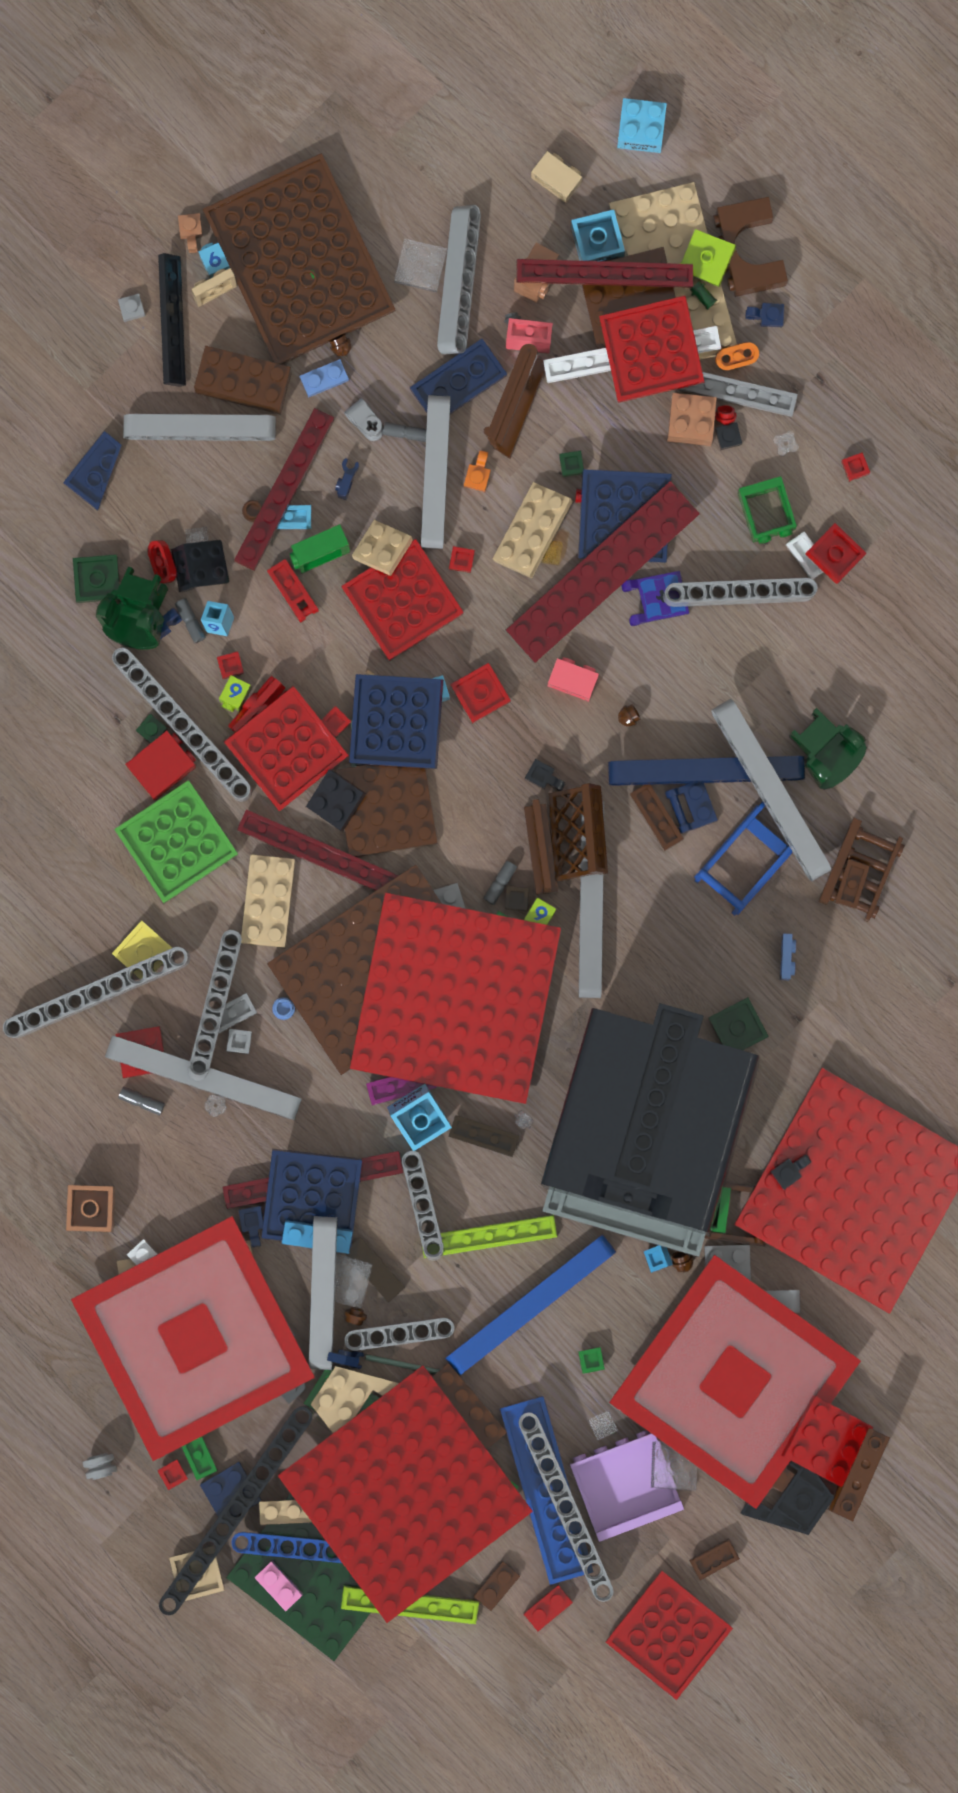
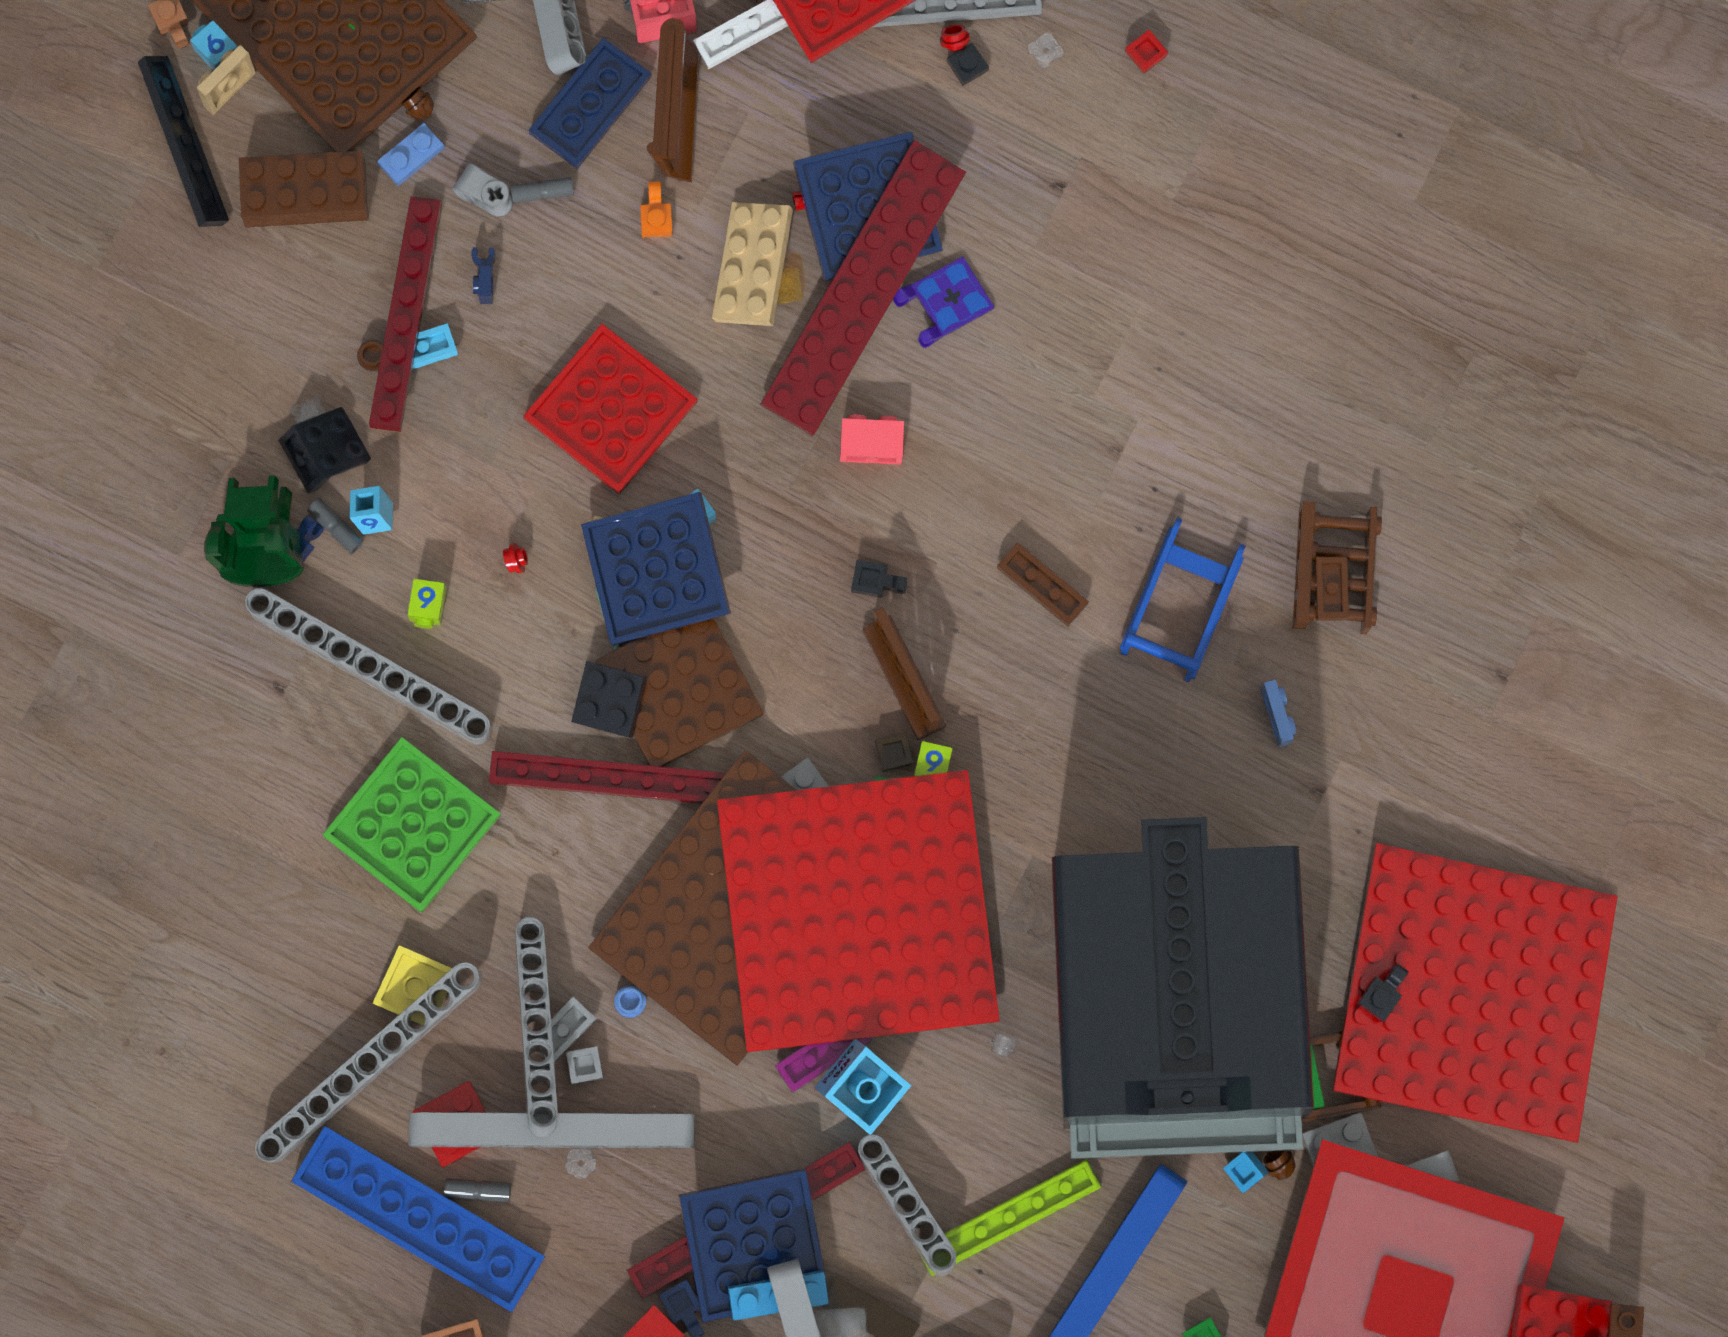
camera: 25 degrees left, 5 degrees down
dark blue wing [63,431,122,511] -> none
dark green plate [73,554,120,603] -> none
light grey plate [118,294,145,322] -> none
light grey beam [123,414,276,441] -> none
red brick [125,731,196,801] -> none
dark green plate [136,714,167,744] -> none
red plate [147,540,177,584] -> none
red plate [217,651,244,679] -> none
red plate [223,686,349,811] -> none
red piece [228,676,286,732] -> none
tan plate [241,855,295,948] -> none
red plate [267,559,319,623] -> none
green window [289,524,350,574] -> none
red plate [321,706,351,738] -> none
tan plate [352,520,413,576] -> none
light grey beam [421,395,450,549] -> none
dark brown plate [448,1115,519,1157] -> none
red plate [449,546,475,573] -> none
red plate [450,663,511,724] -> none
dark grey piece [483,861,518,905] -> none
reddish brown fence [549,783,608,881] -> none
dark green plate [559,451,584,477] -> none
light grey beam [579,800,604,998] -> none
dark blue beam [608,756,805,786] -> none
reddish brown plate [618,704,641,727] -> none
light grey beam [663,578,818,607] -> none
dark blue plate [665,783,718,834] -> none
nougat brick [667,393,717,446] -> none
dark green plate [708,997,769,1050] -> none
light grey beam [711,699,831,881] -> none
green window [738,476,797,544] -> none
white tile [786,531,823,579] -> none
dark green piece [789,708,867,790] -> none
red plate [805,523,867,584] -> none
none -> blue plate [291,1126,545,1313]
none -> red plate [503,543,528,574]

